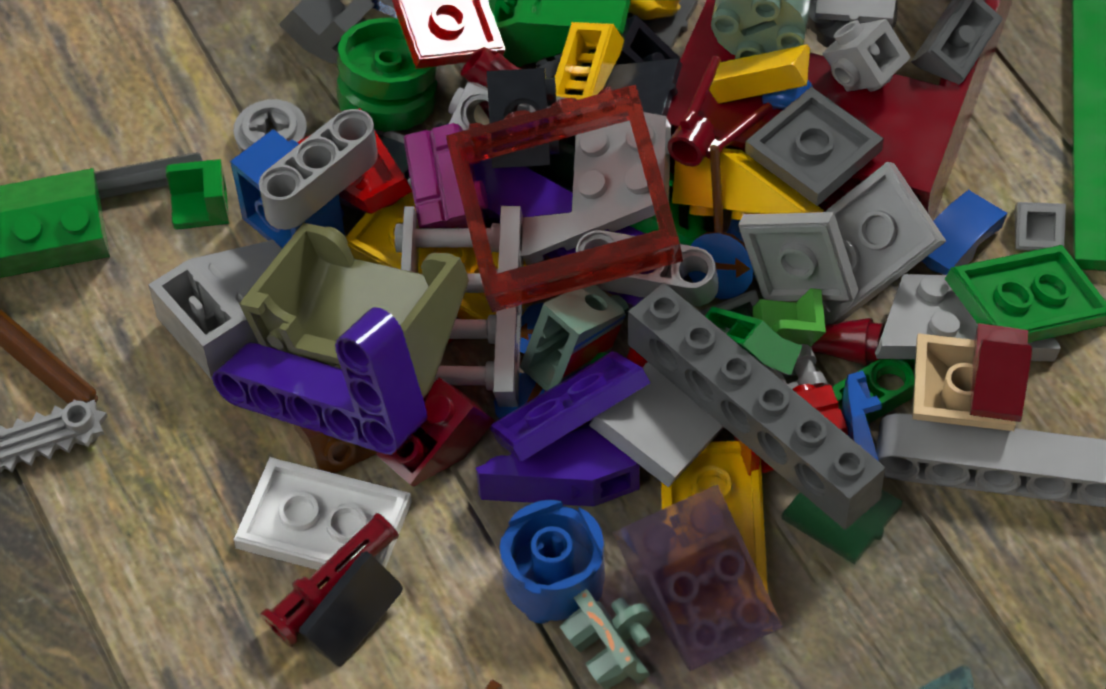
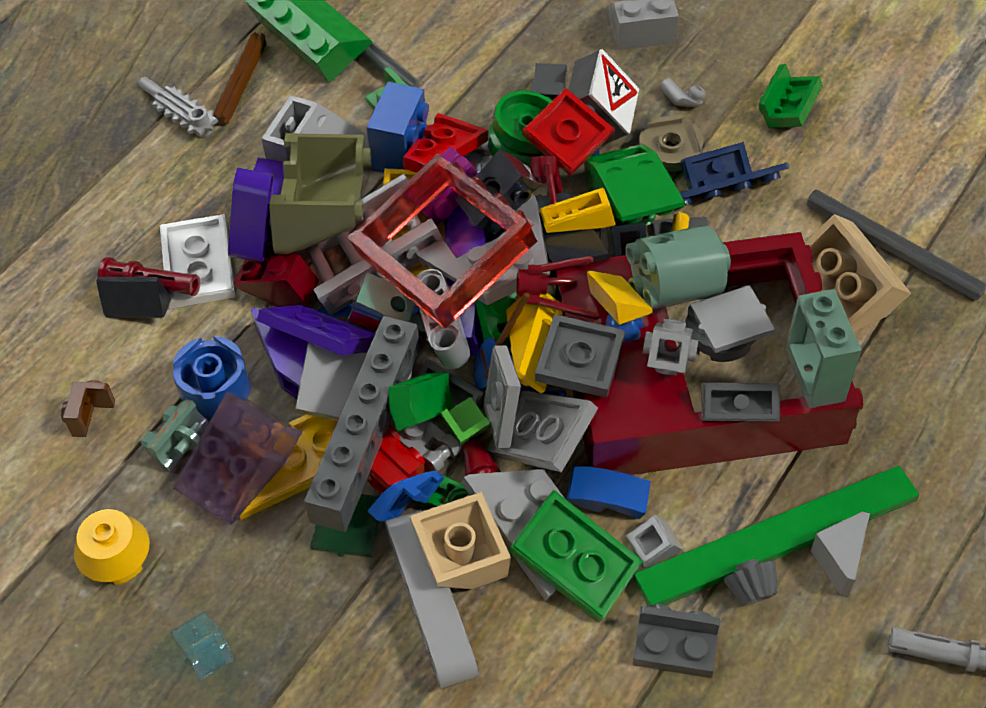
camera: 60 degrees right, 0 degrees up
light grey gear [233,99,308,152] -> none
light grey beam [259,109,378,230] -> none
dark red slope [970,323,1032,422] -> none

